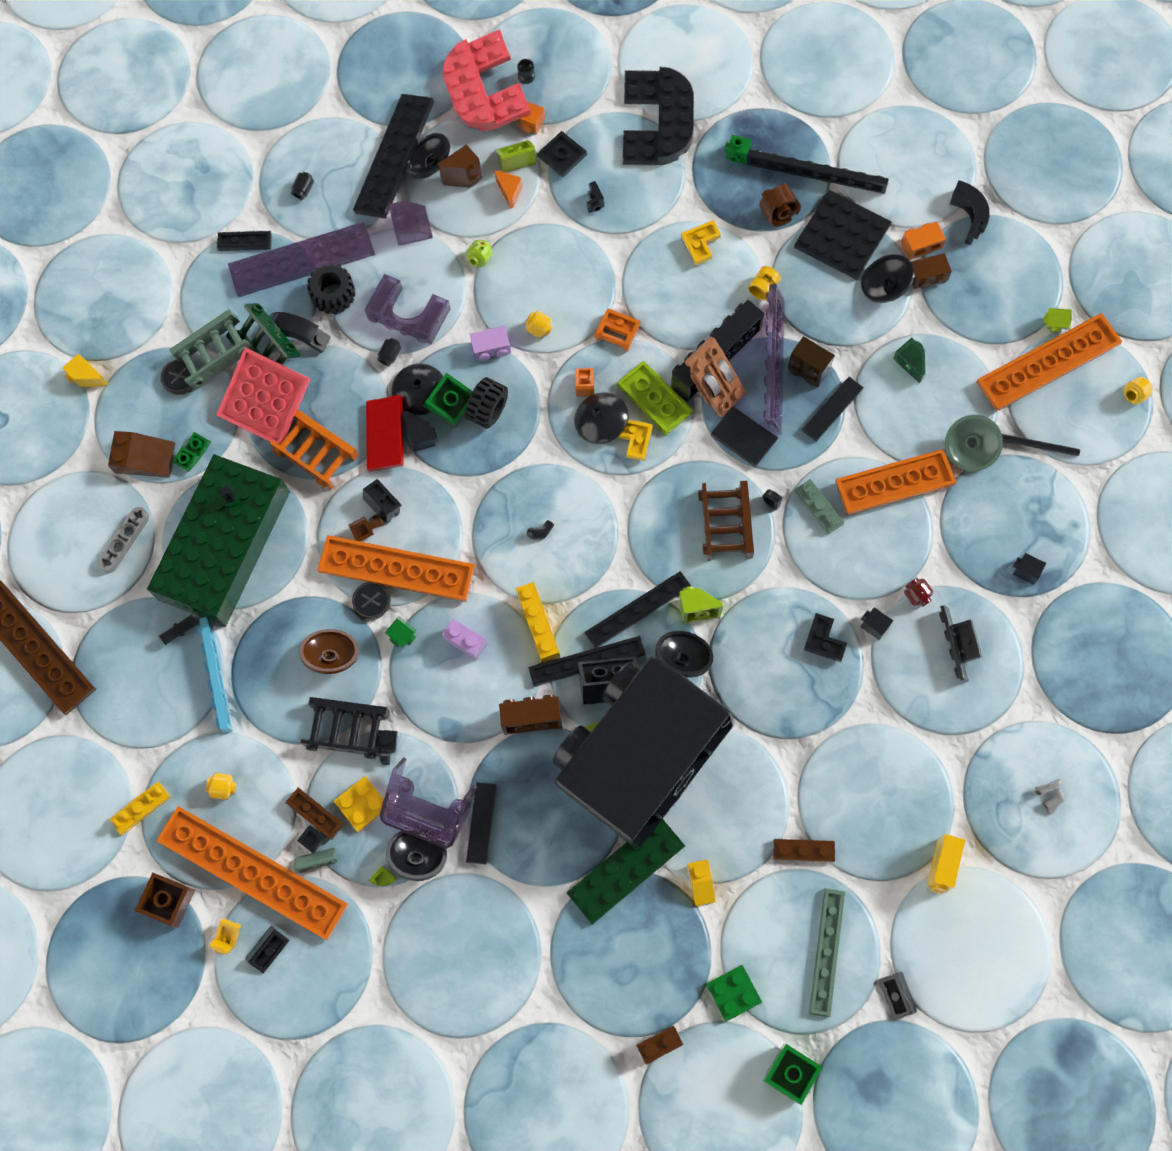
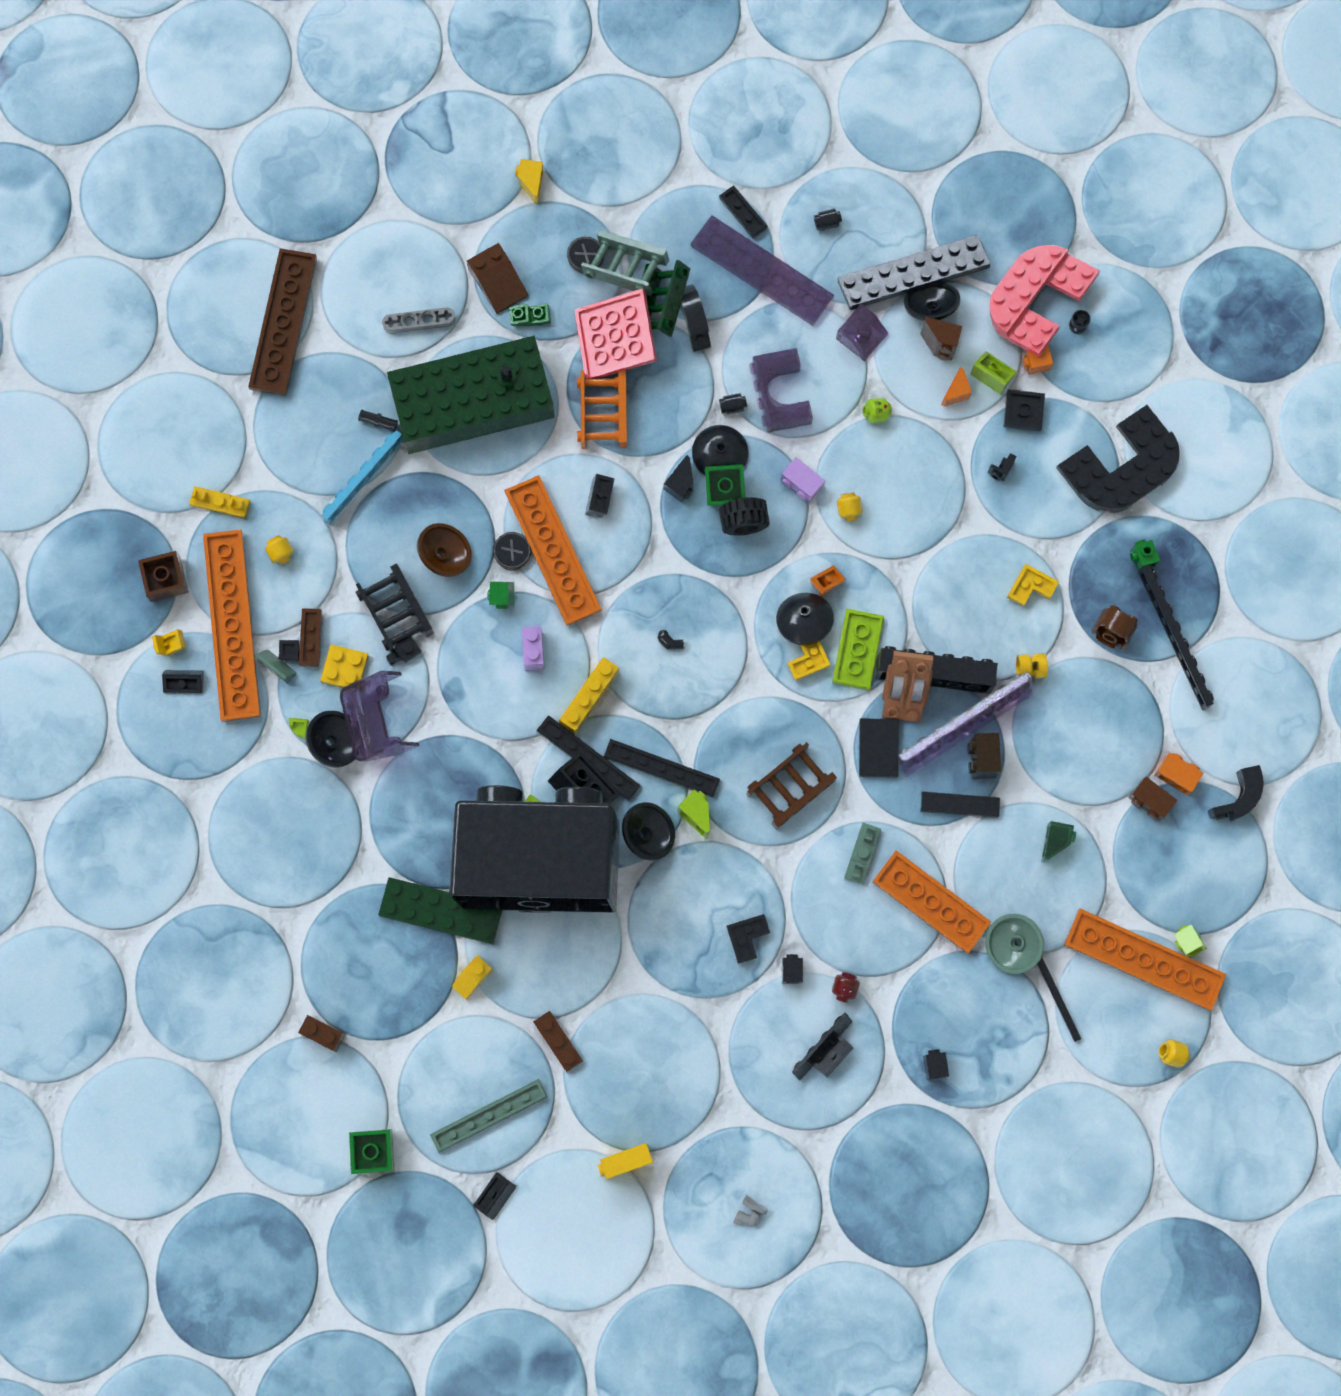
camera: 45 degrees right, 5 degrees up
black tyre [307,263,356,314] -> none
reddish brown plate [348,514,384,541] -> none
red tile [366,395,404,472] -> none
black tile [466,782,496,865] -> none
reddish brown brick [499,694,563,735] -> none
orange plate [594,308,641,352] -> none
green plate [706,964,763,1022] -> none
black tile [762,489,782,510] -> none
black plate [794,190,892,280] -> none
black dish [861,254,915,303] -> none

